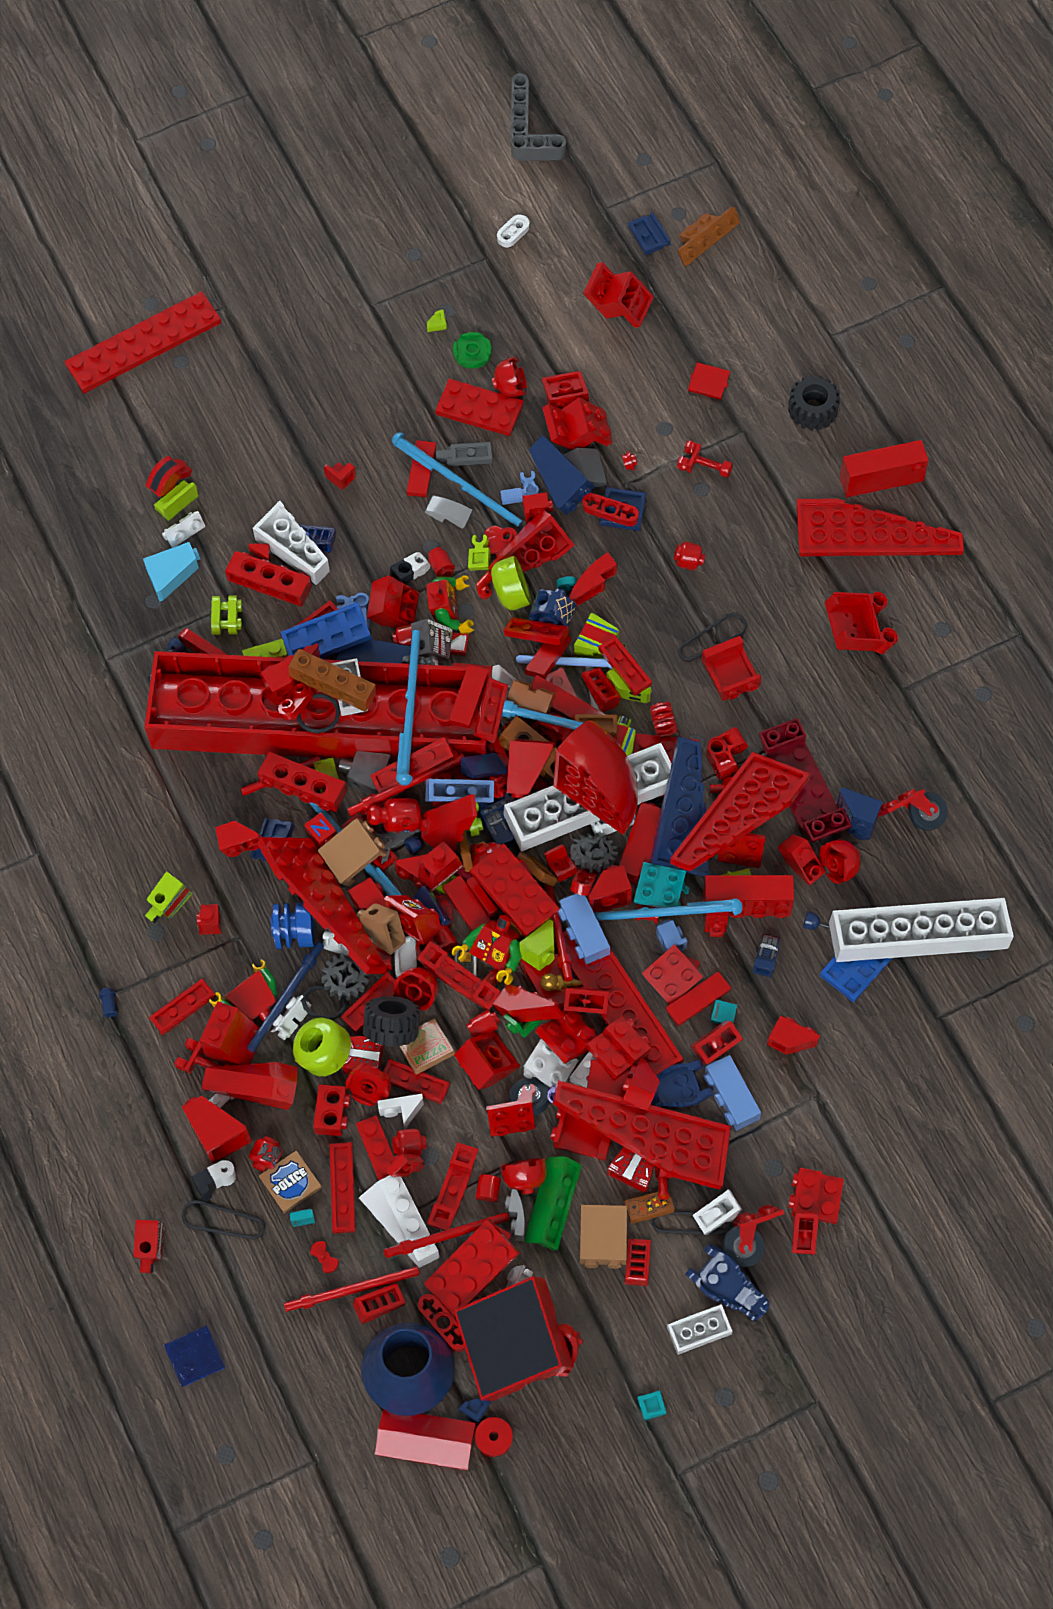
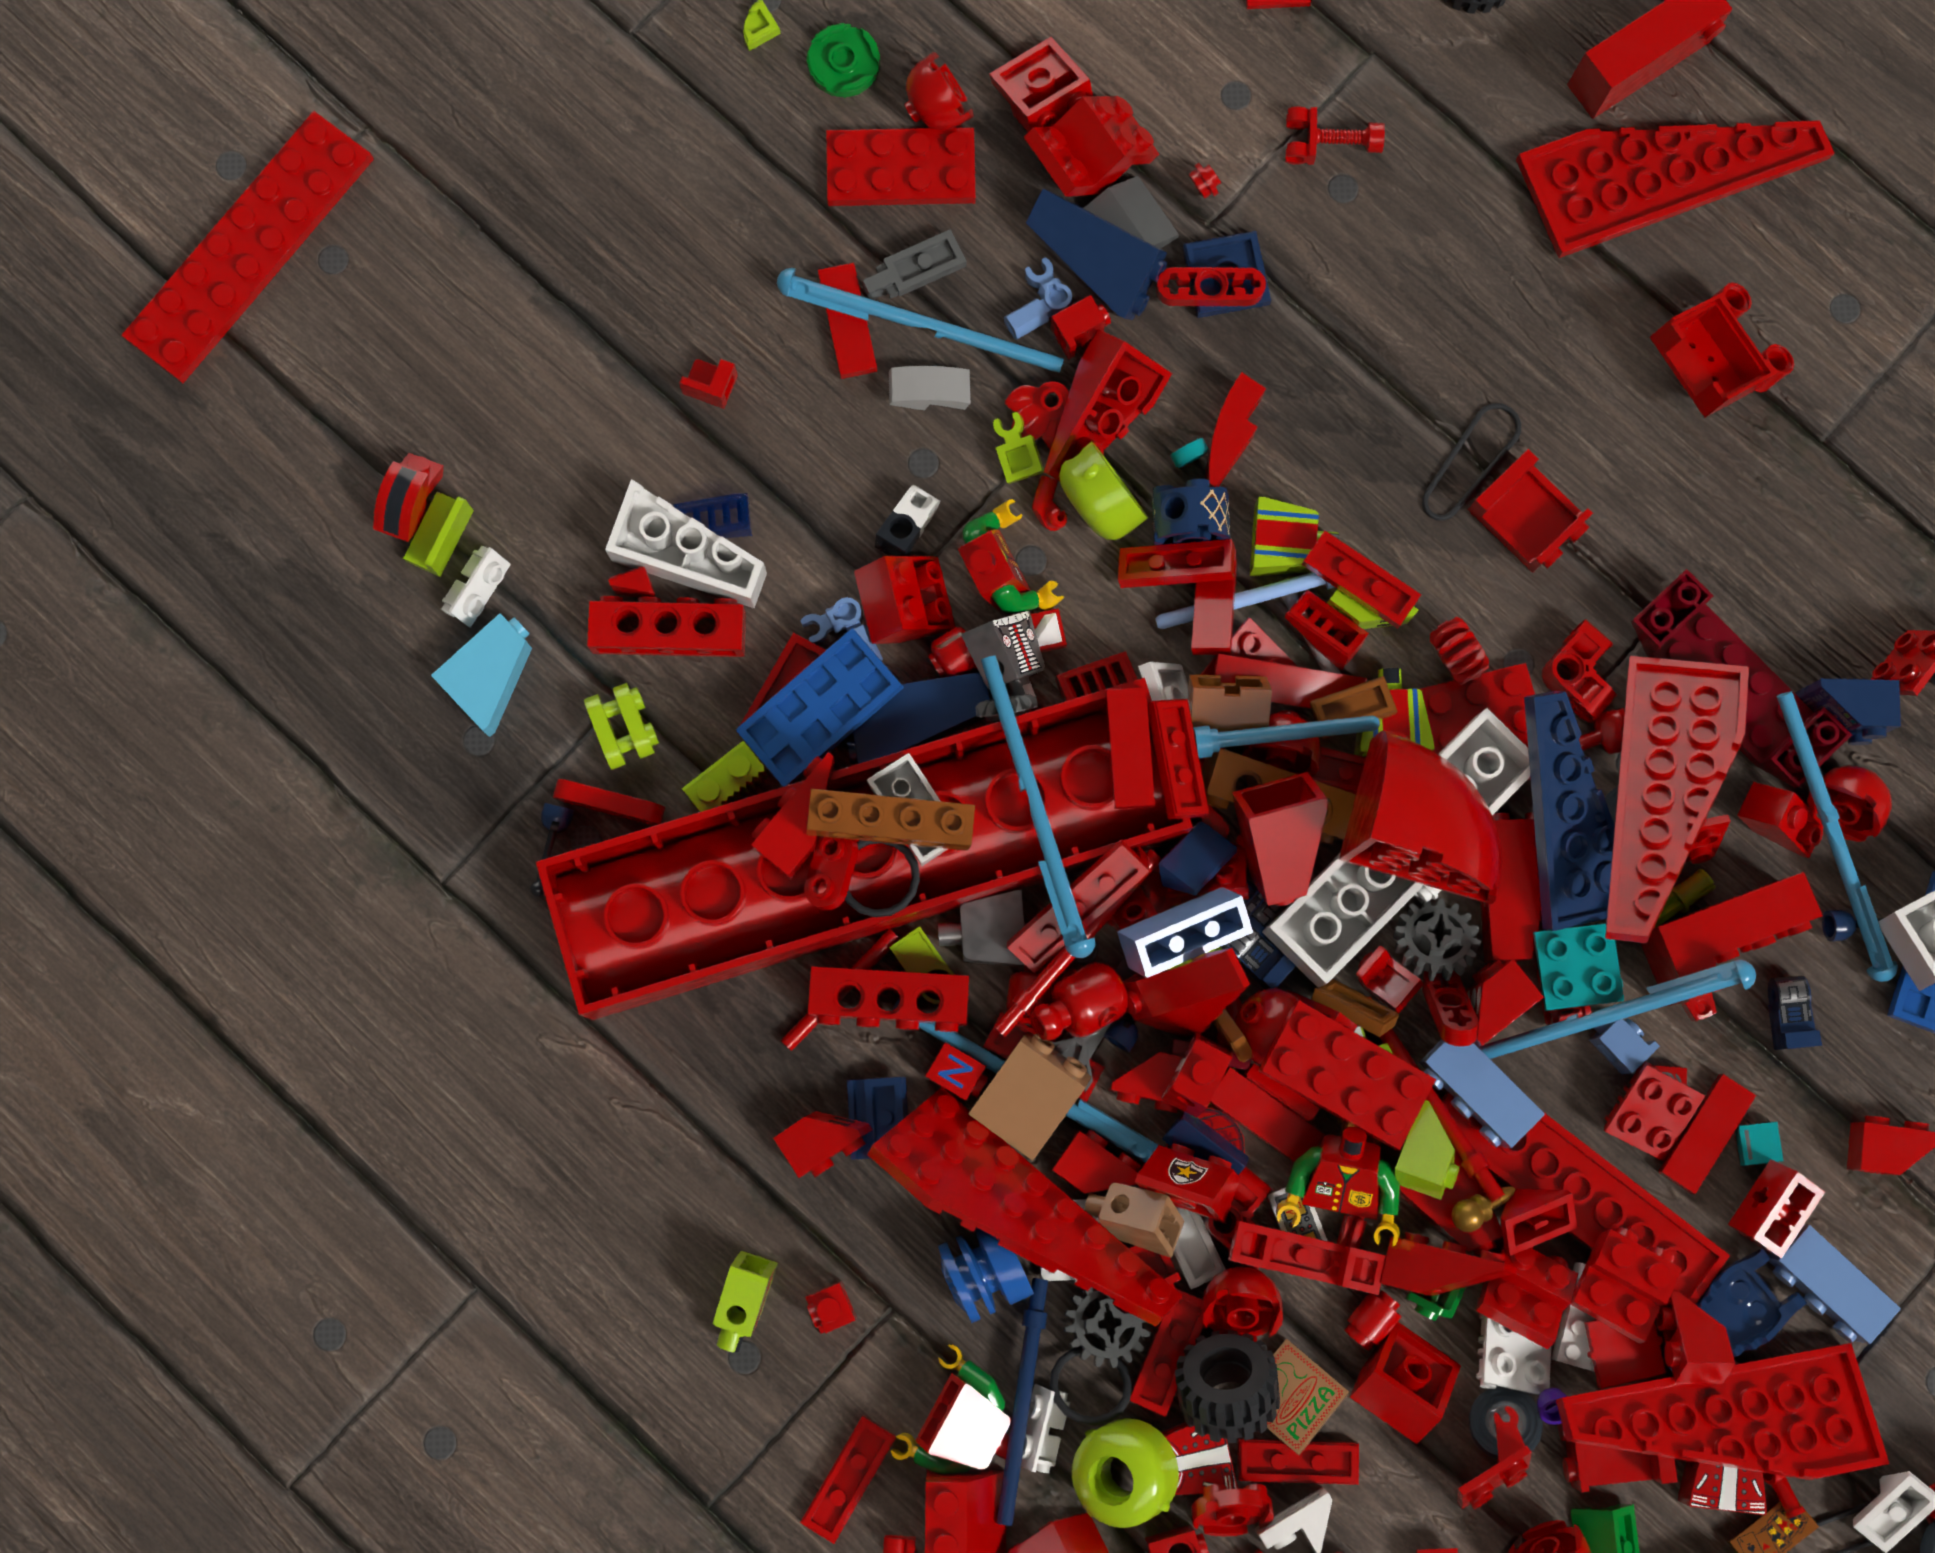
camera: 25 degrees left, 15 degrees up
dark blue pin [98,988,118,1017] -> none
red brick [428,547,455,577] -> none
red head [673,541,705,571] -> none
none -> dark azure bar [1777,691,1898,982]

